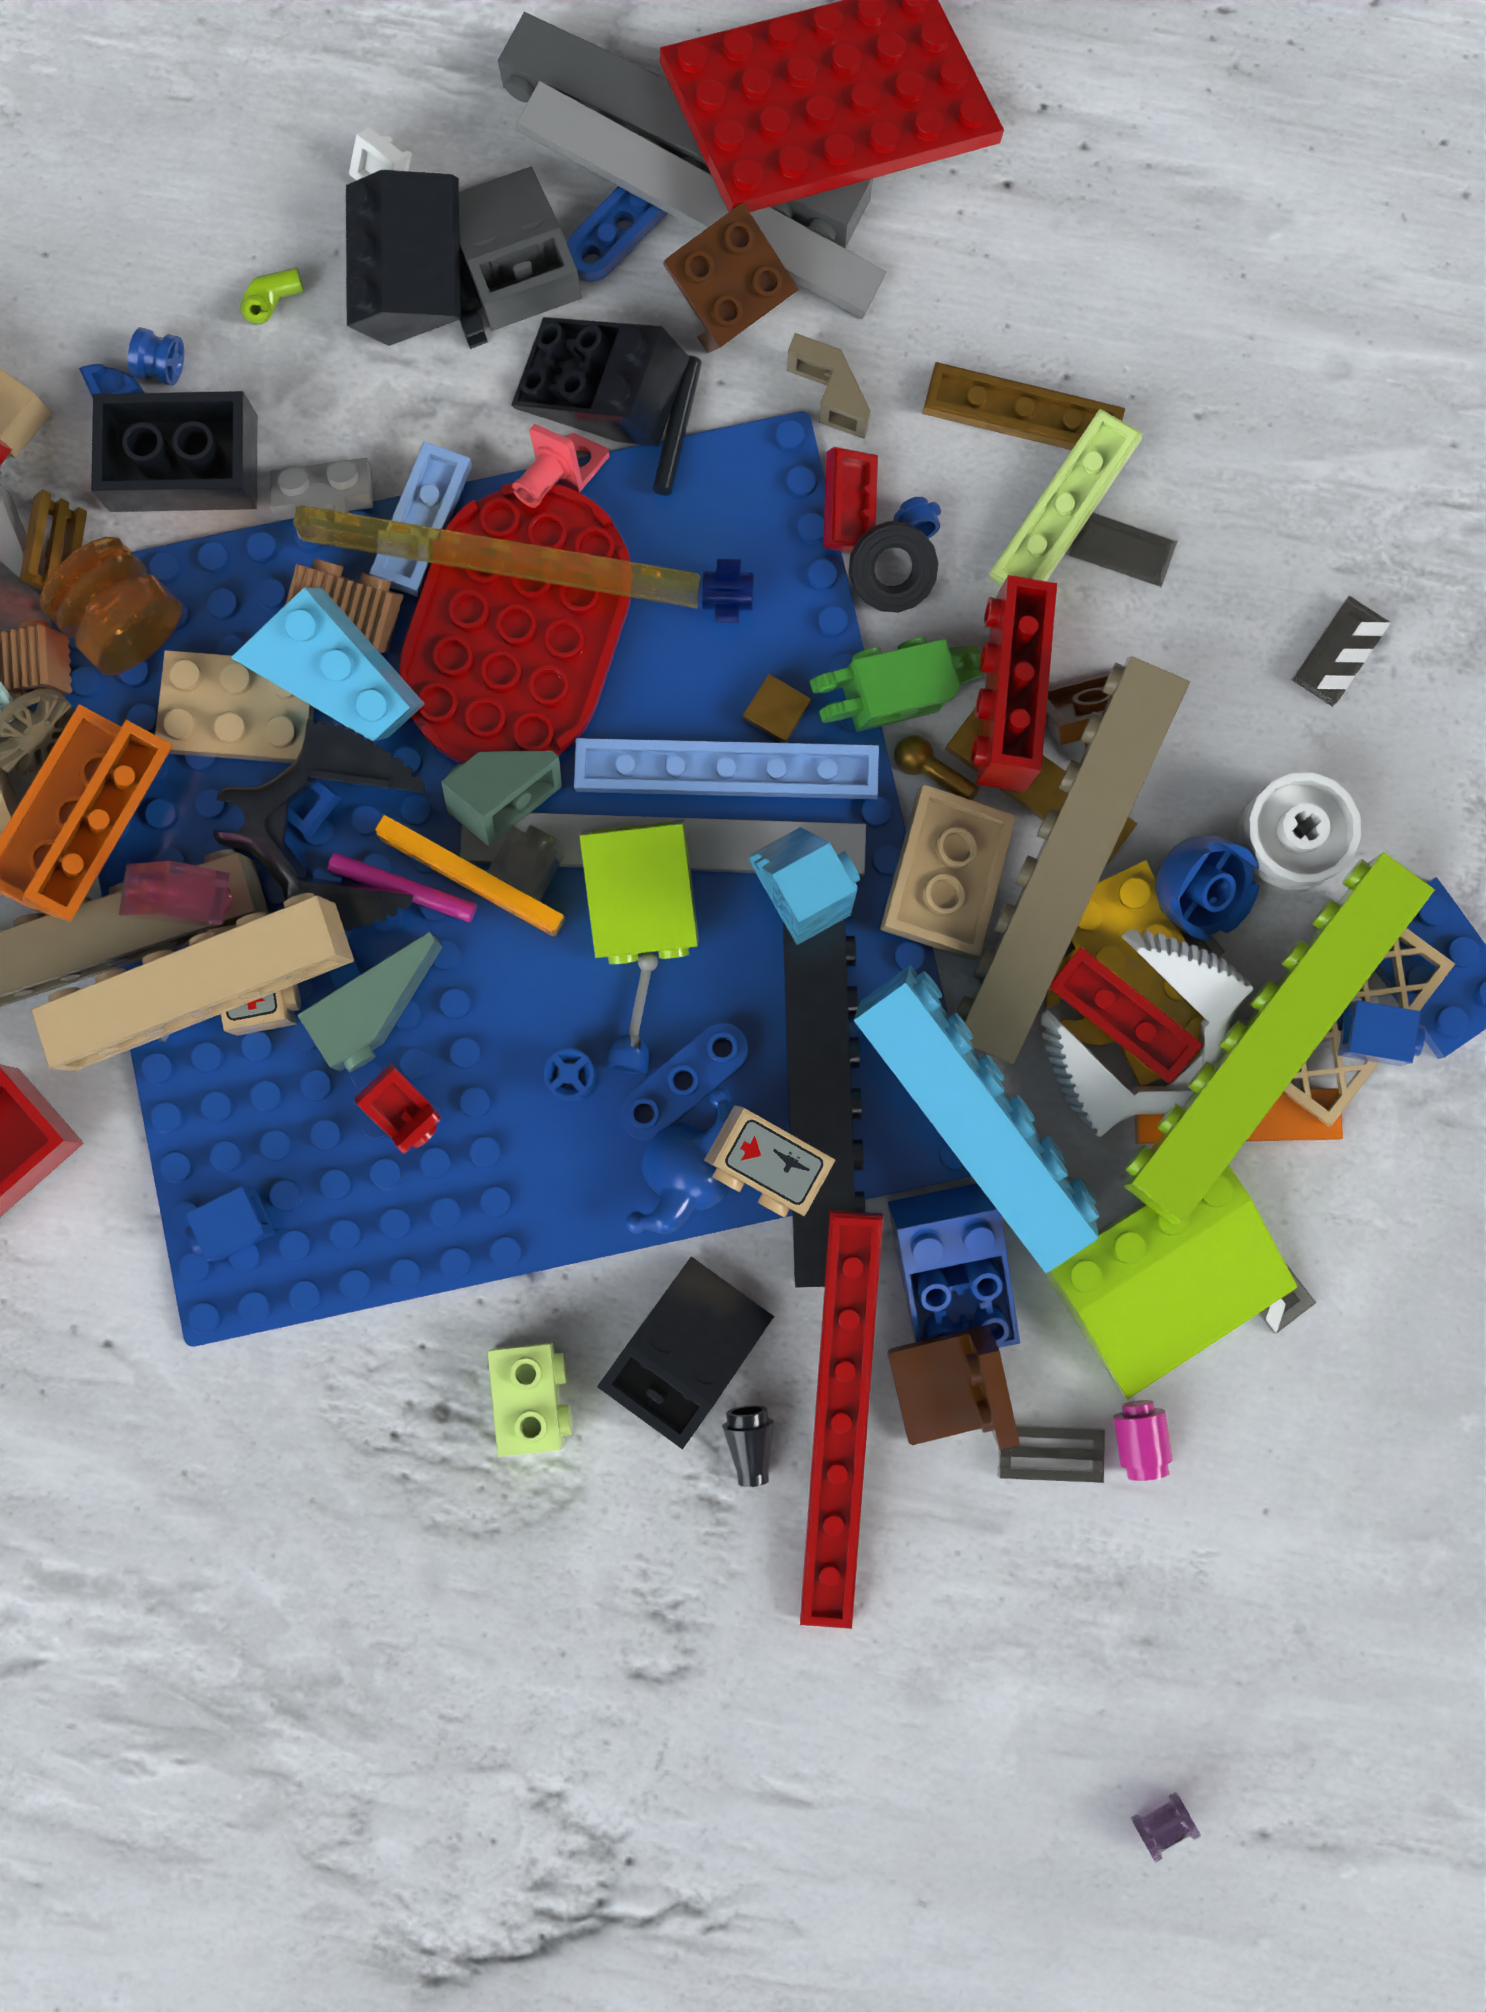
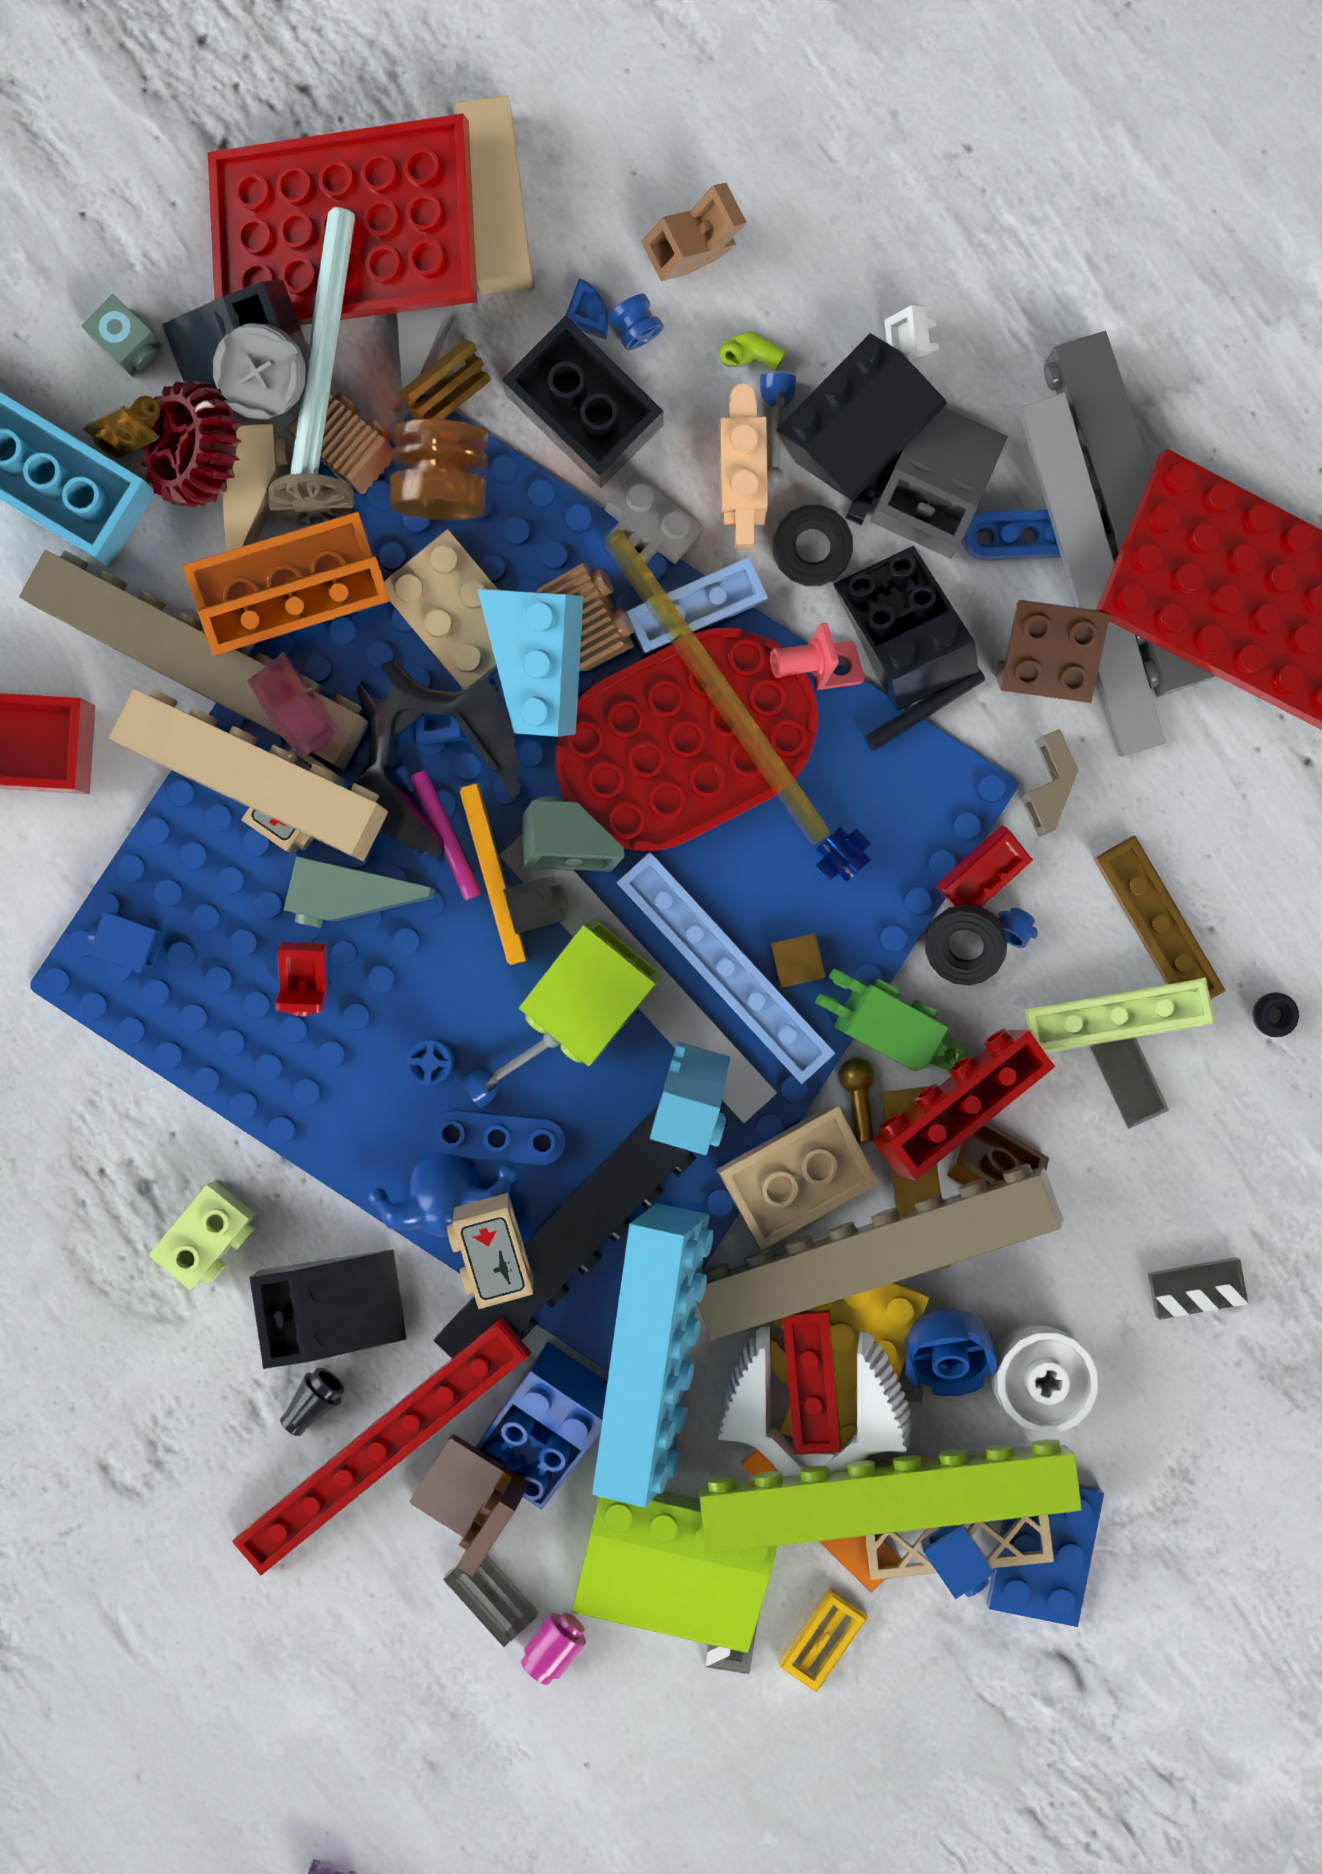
camera: 40 degrees right, 5 degrees up
none -> medium nougat brick [641,183,747,281]
none -> light nougat hinge [719,382,768,550]
none -> hinge [760,373,796,485]
none -> black tyre [773,505,853,586]
none -> yellow tile [779,1587,868,1693]
none -> black plate [1252,992,1299,1037]

